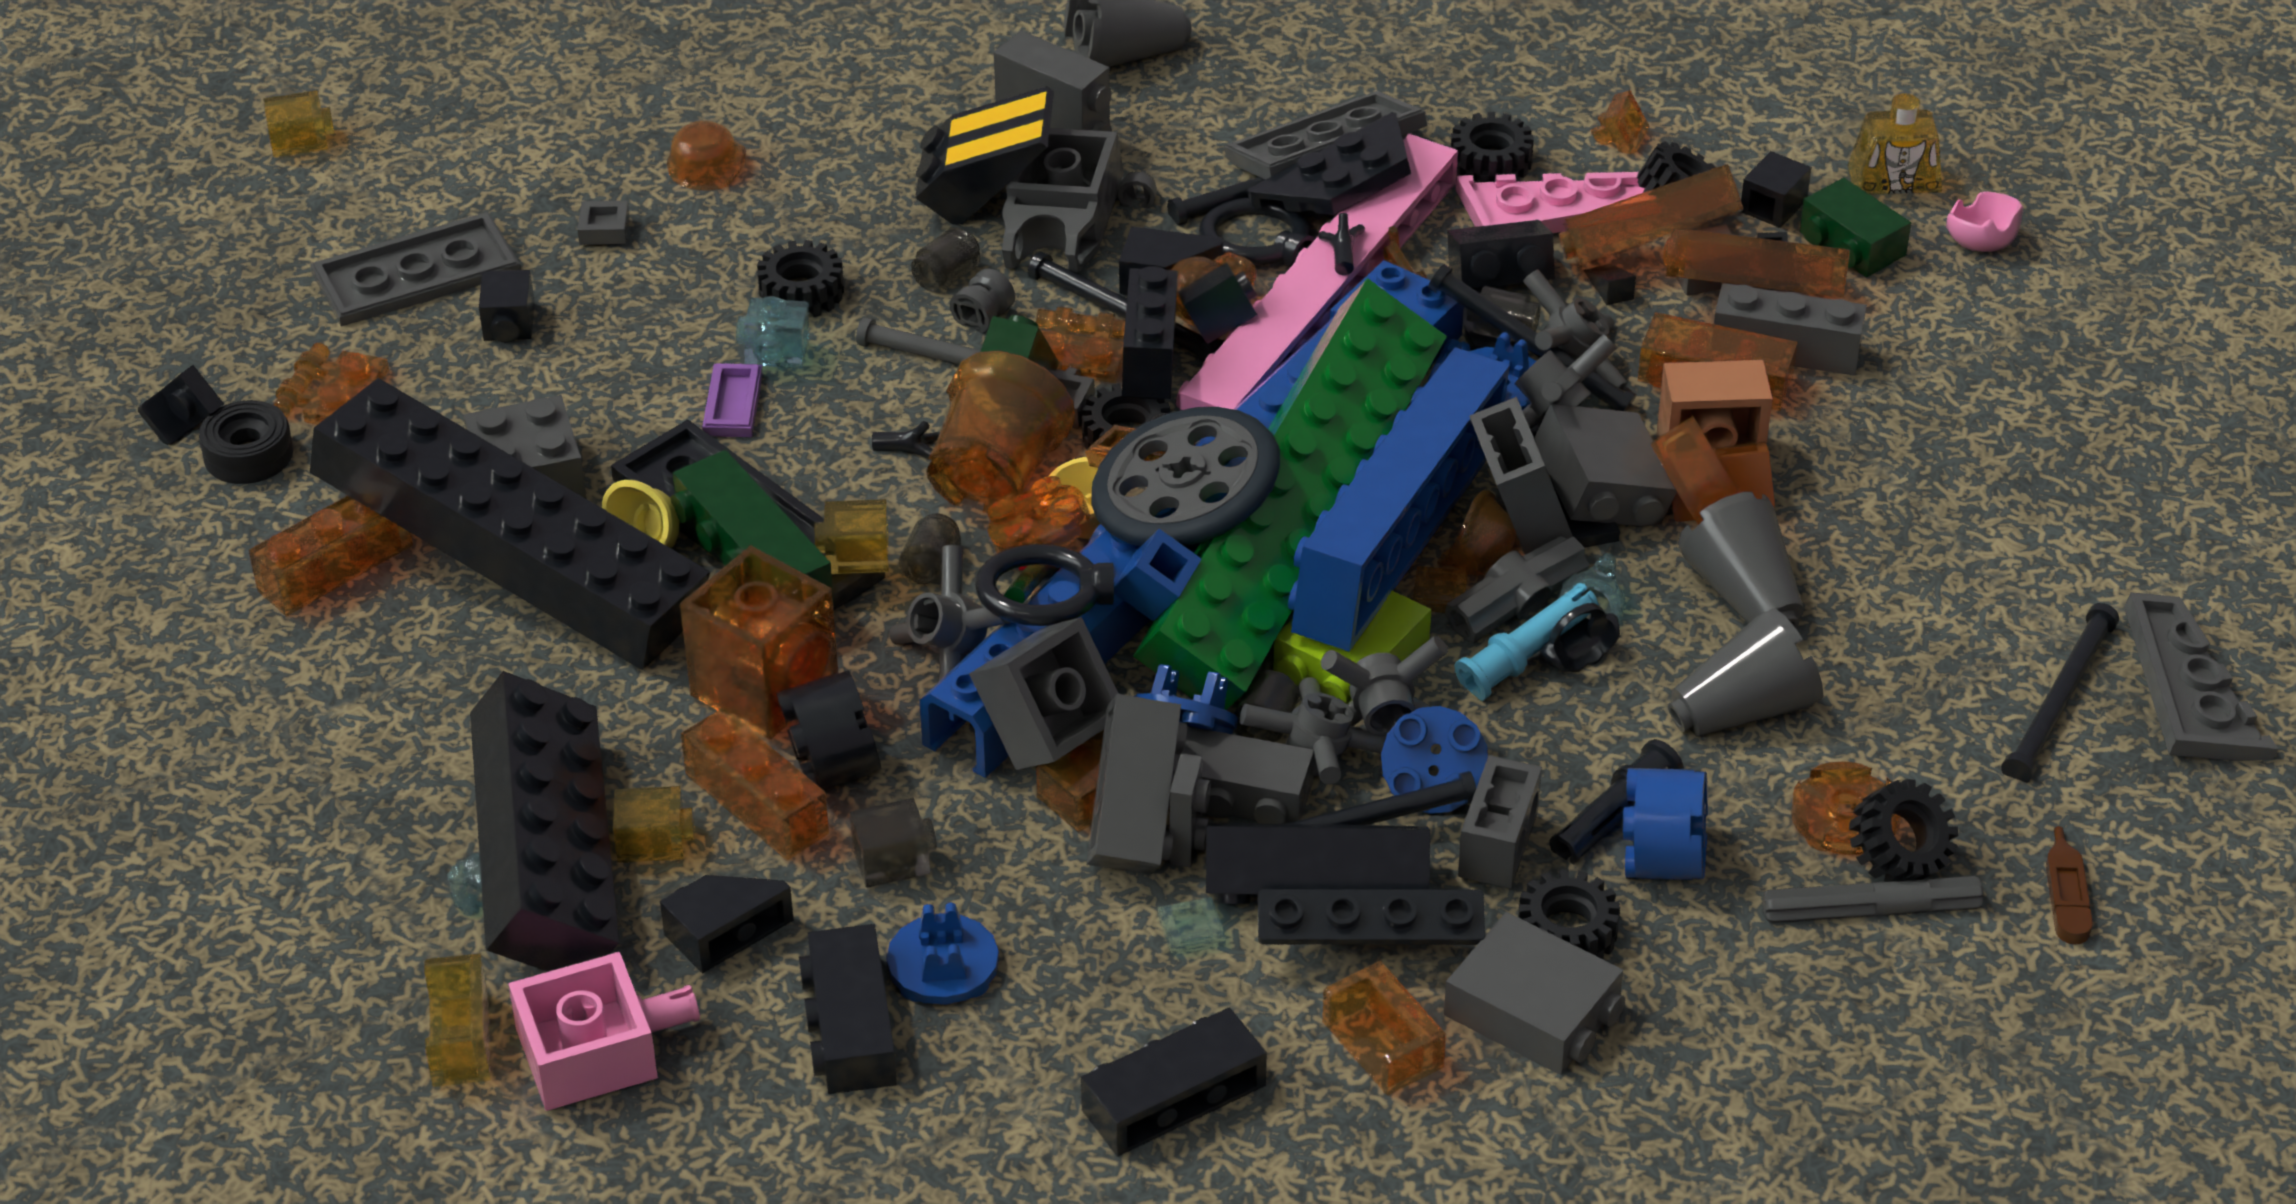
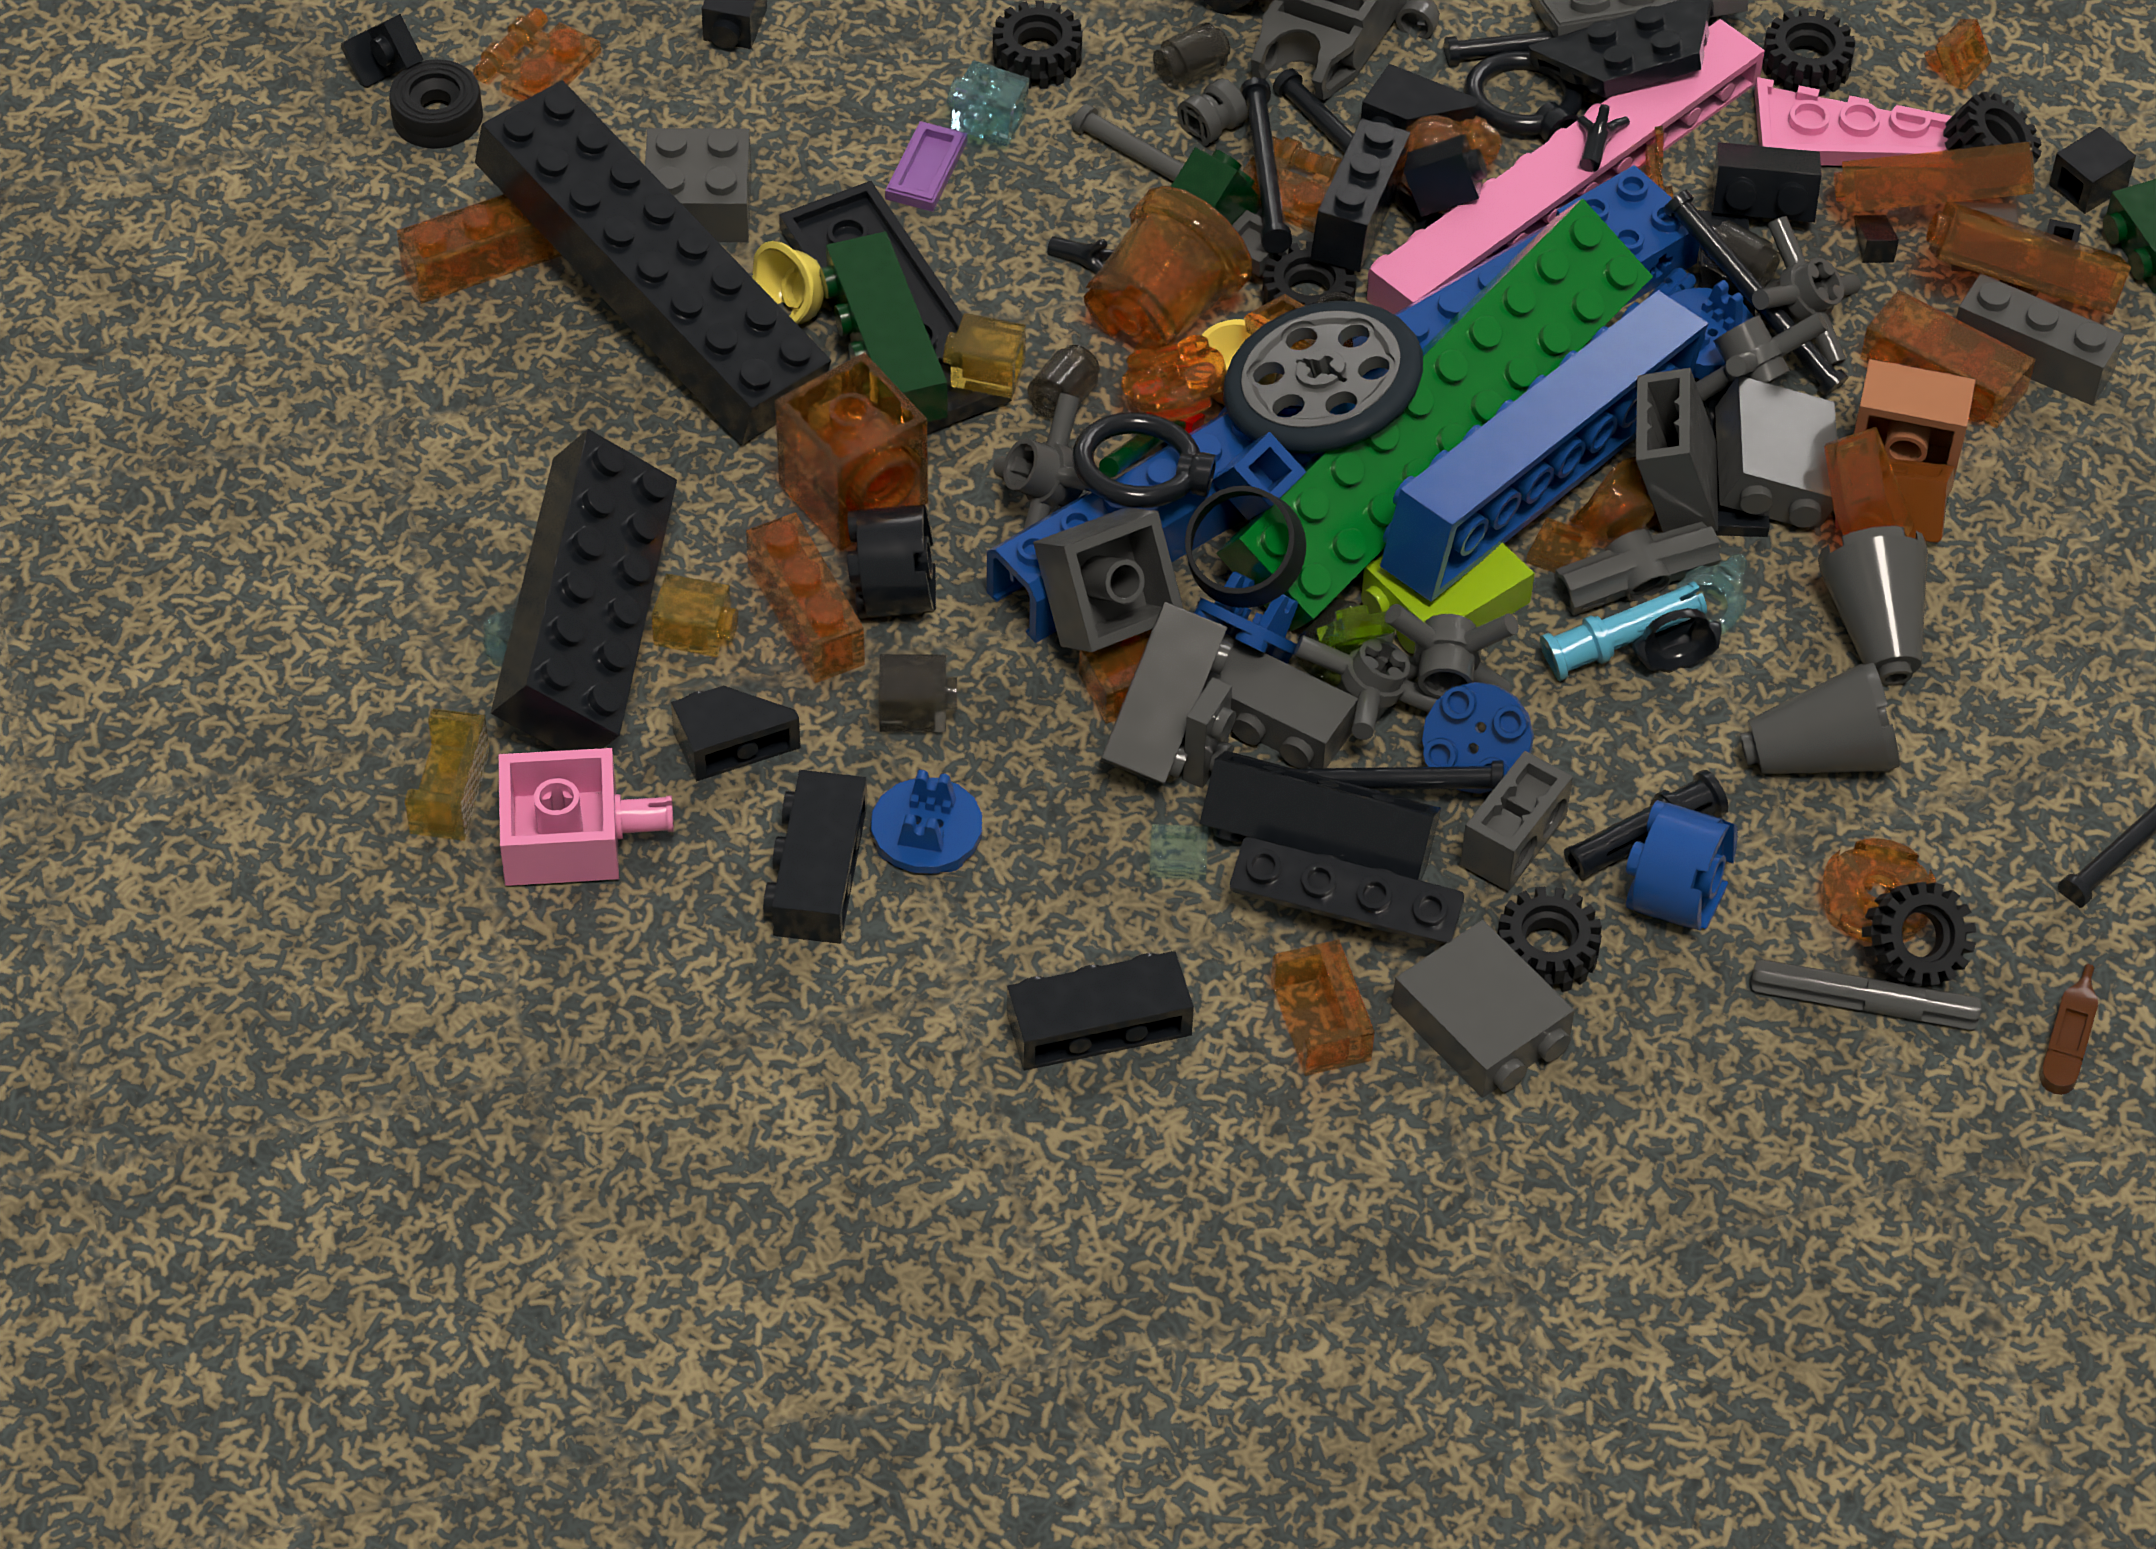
camera: 15 degrees right, 10 degrees up
none -> black tyre [1185,486,1306,608]
none -> black bar [1240,77,1292,253]
none -> clear neon green plate [1317,605,1395,648]

